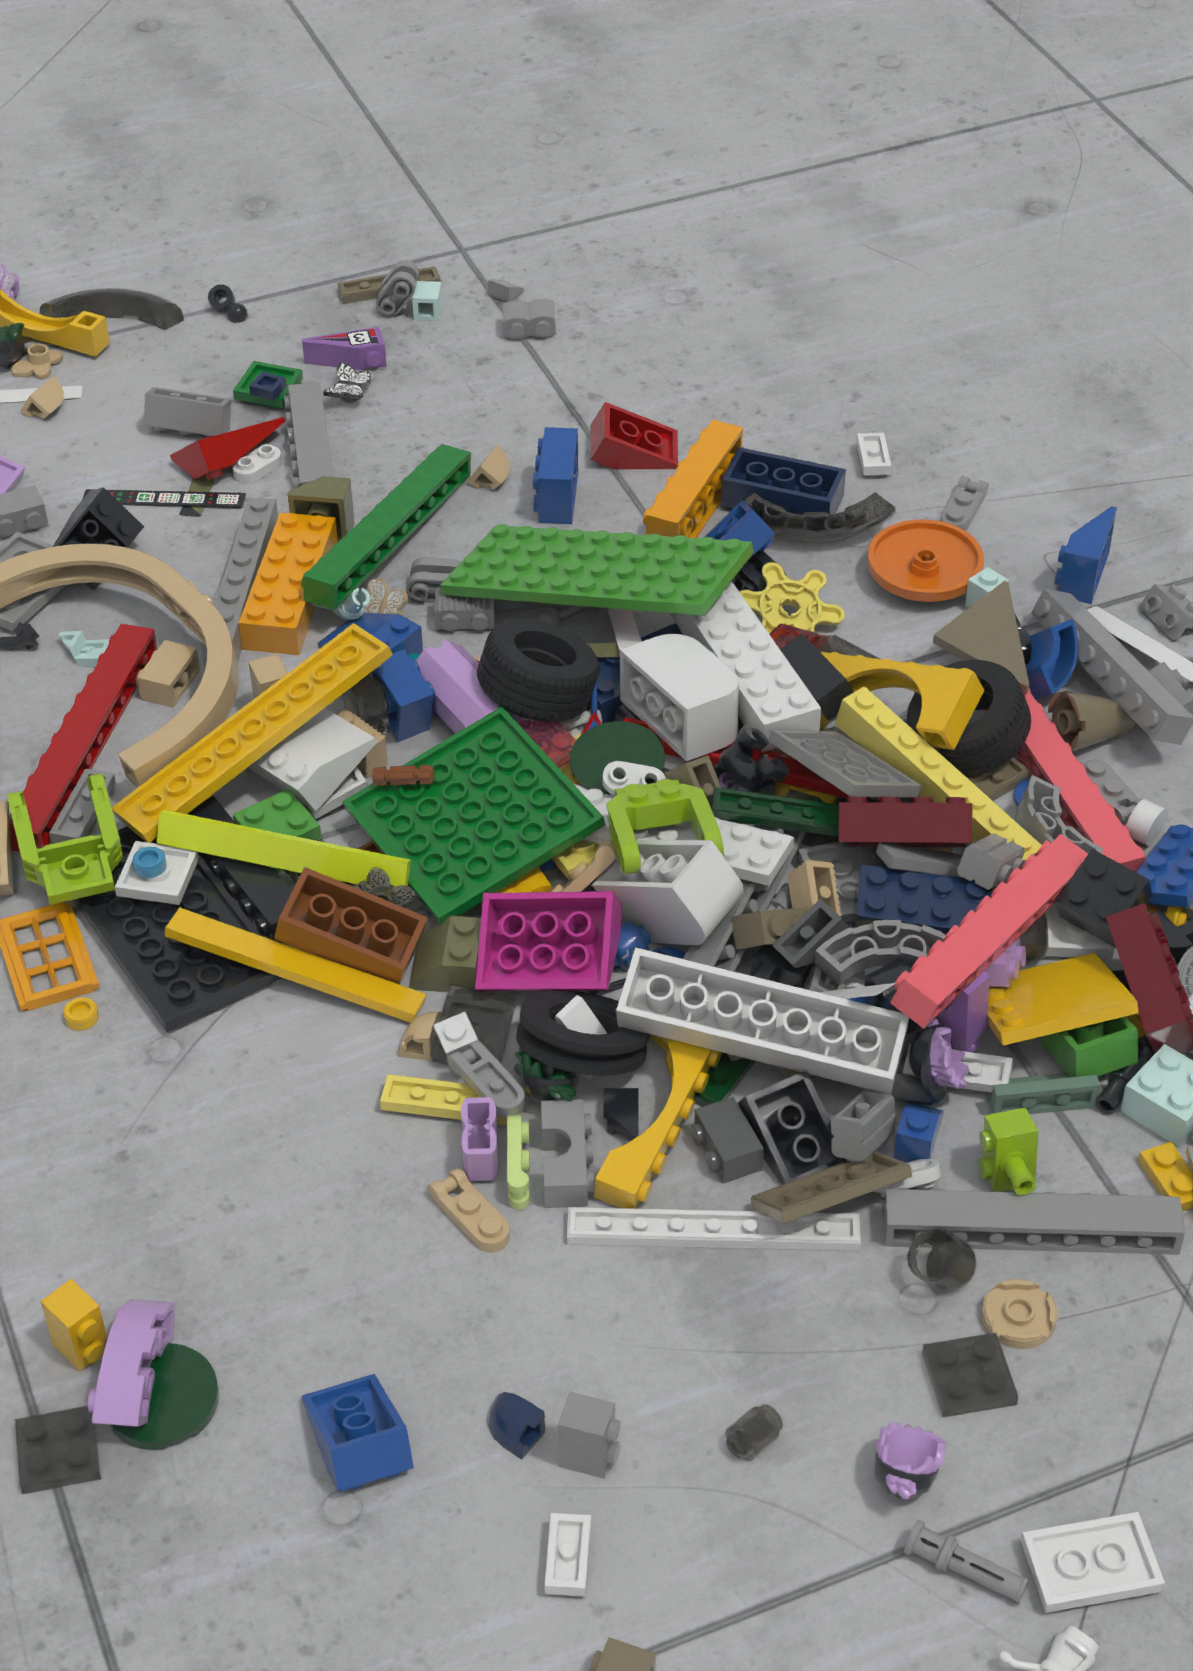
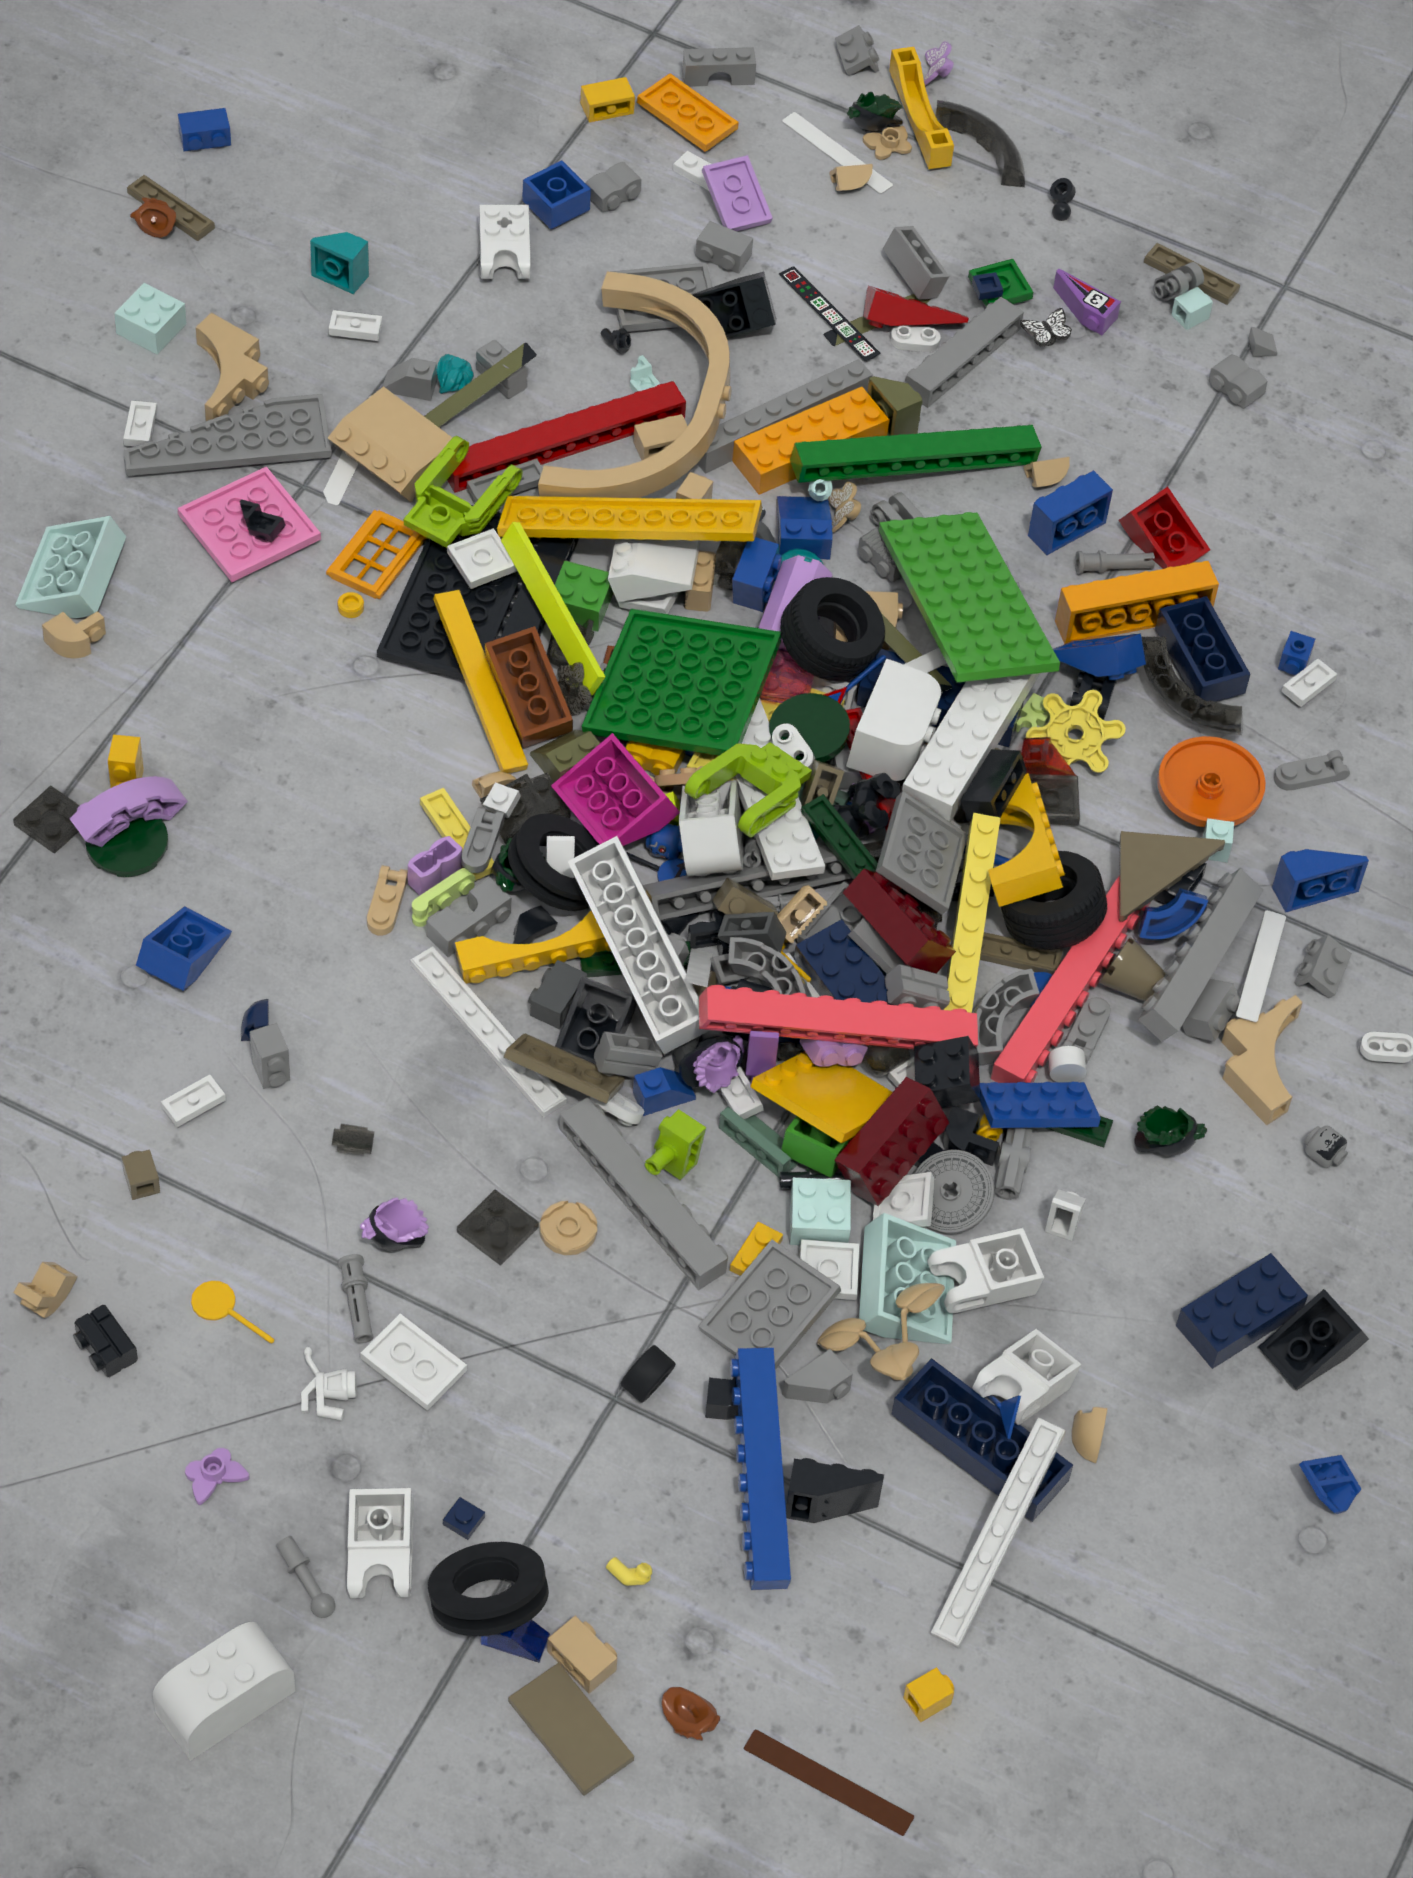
camera: 45 degrees right, 10 degrees up
dark azure tile [132,847,167,878] -> none
dark orange axle [372,765,435,786] -> none
clear smoke helmet [907,1228,977,1291] -> none
none -> light grey pin [1075,550,1155,574]
none -> blue brick [1278,631,1316,675]

